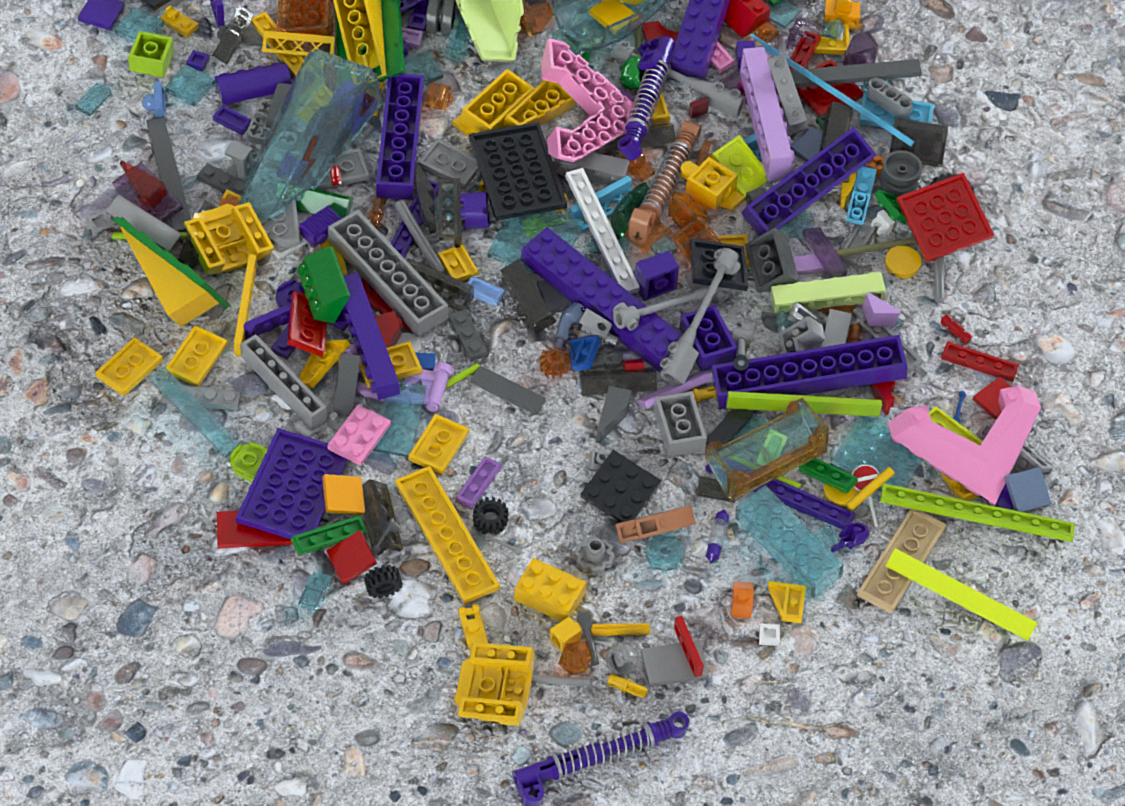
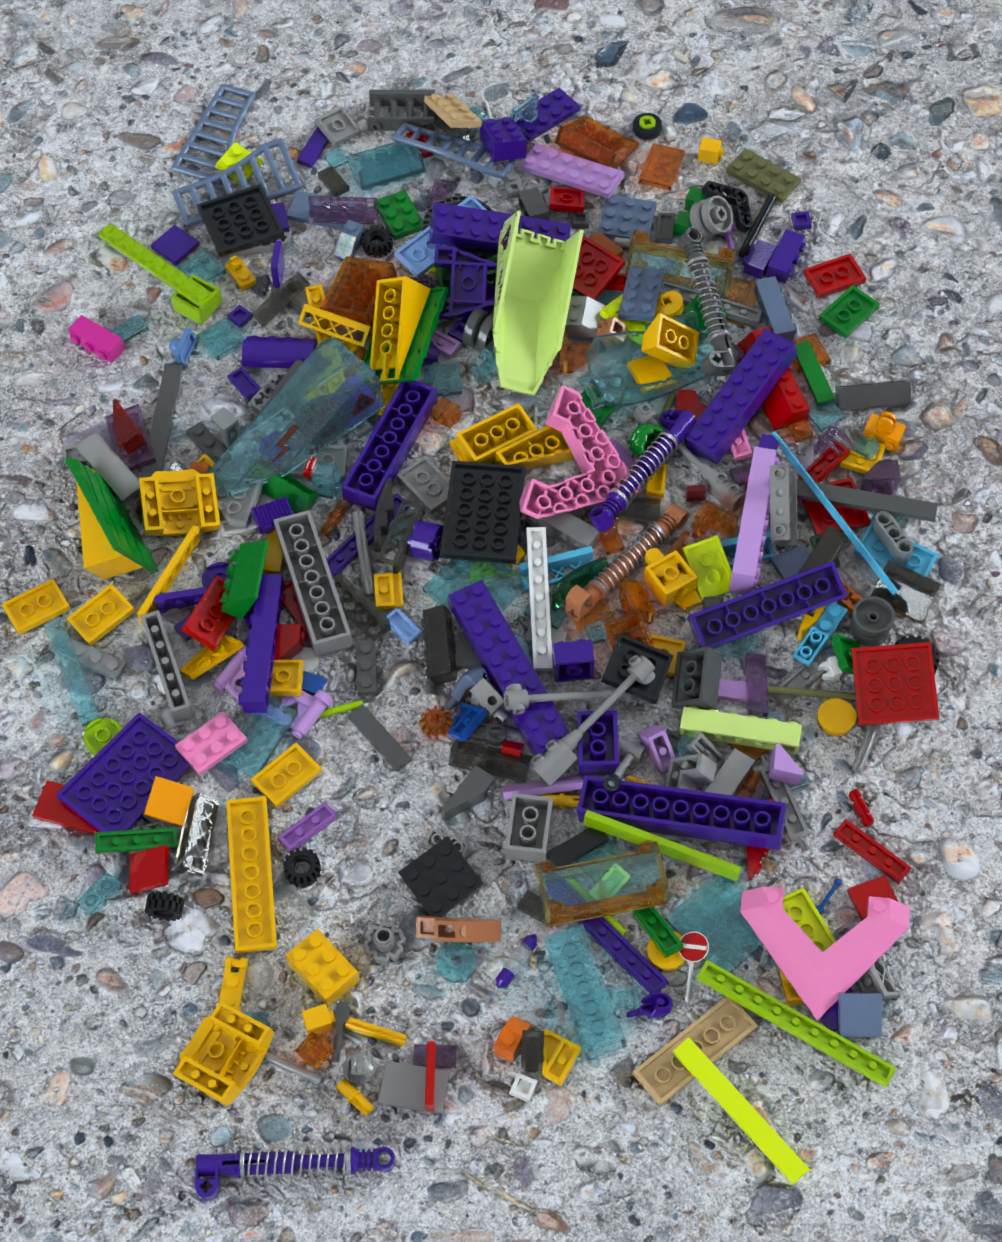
camera: 25 degrees right, 5 degrees up
dark grey slope [333,353,360,417] -> none
dark purple tile [638,49,661,70] -> none
yellow piece [845,467,895,511] -> none
none -> dark pink brick [68,315,125,364]
none -> lime plate [98,223,217,310]
none -> clear light blue brick [311,460,343,500]
none -> clear purple tile [413,1044,457,1068]
none -> clear smoke slope [521,1030,544,1072]
none -> lavender slope [638,724,676,773]
none -> clear orange bracket [692,500,739,540]

